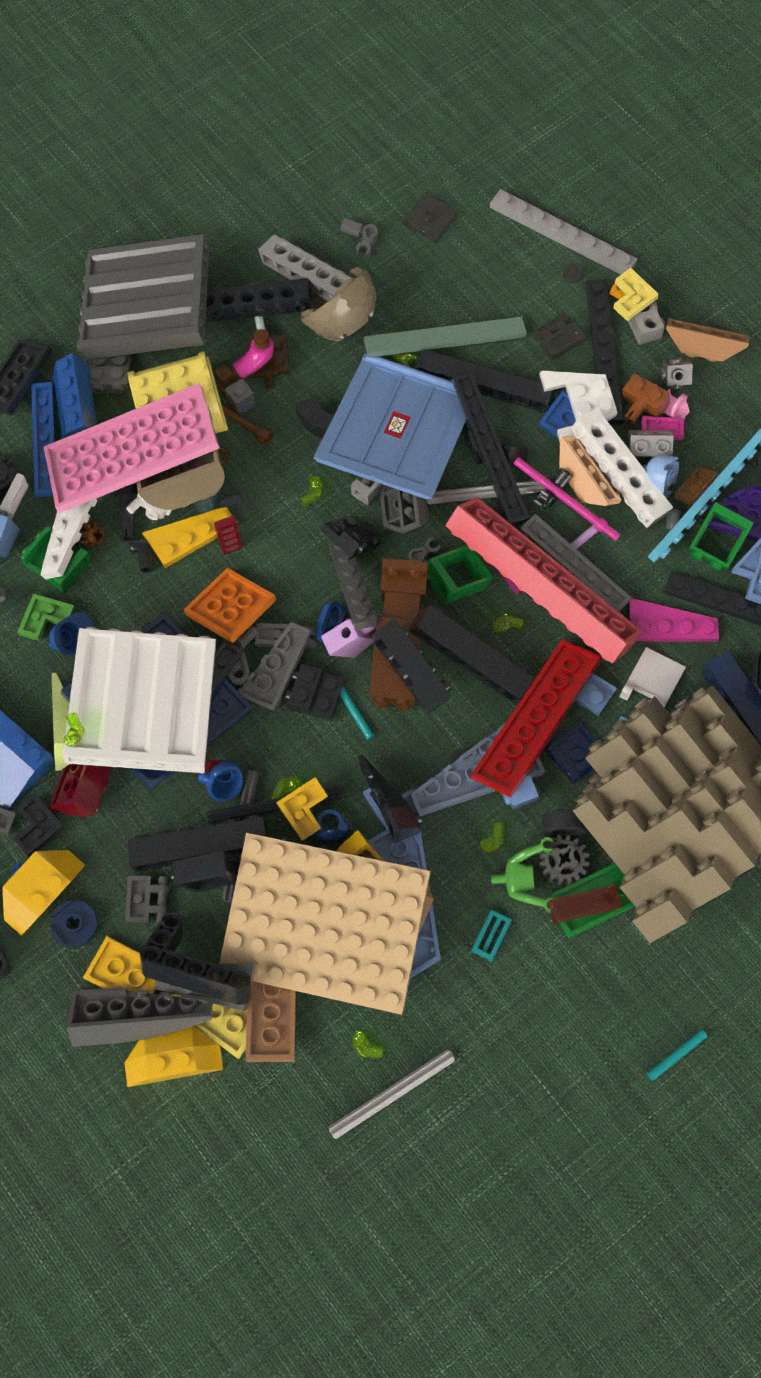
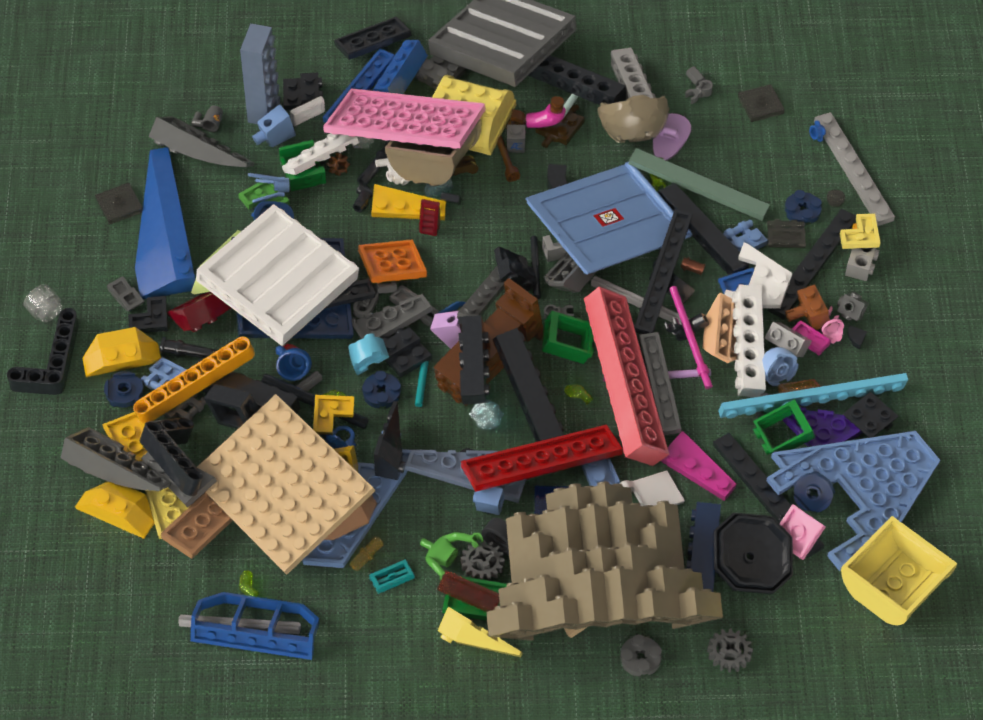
camera: 35 degrees right, 15 degrees down
clear neon green arm [63,713,85,747] -> none
clear neon green arm [300,476,323,507] -> none
clear neon green arm [480,822,504,853] -> none
medium nougat wedge [666,318,750,362] -> none
none -> light orange beam [133,337,255,424]
none -> medium blue plate [141,357,187,389]
none -> black pin [160,337,219,359]
none -> blue plate [191,592,319,660]
none -> medium blue plant [248,173,289,203]
none -> medium azure cylinder [348,334,389,376]
none -> clear yellow axle [350,536,384,571]
none -> dark blue plate [362,371,401,408]
none -> light yellow wedge [438,607,523,657]
none -> clear light blue brick [468,400,504,430]
none -> black bar [530,236,541,299]
none -> lavender shield [653,113,691,161]
none -> copper pin [680,257,706,275]
none -> medium blue plate [723,220,768,251]
none -> dark blue plate [784,190,822,225]
none -> blue plate [809,120,826,142]
none -> black tile [847,325,867,349]

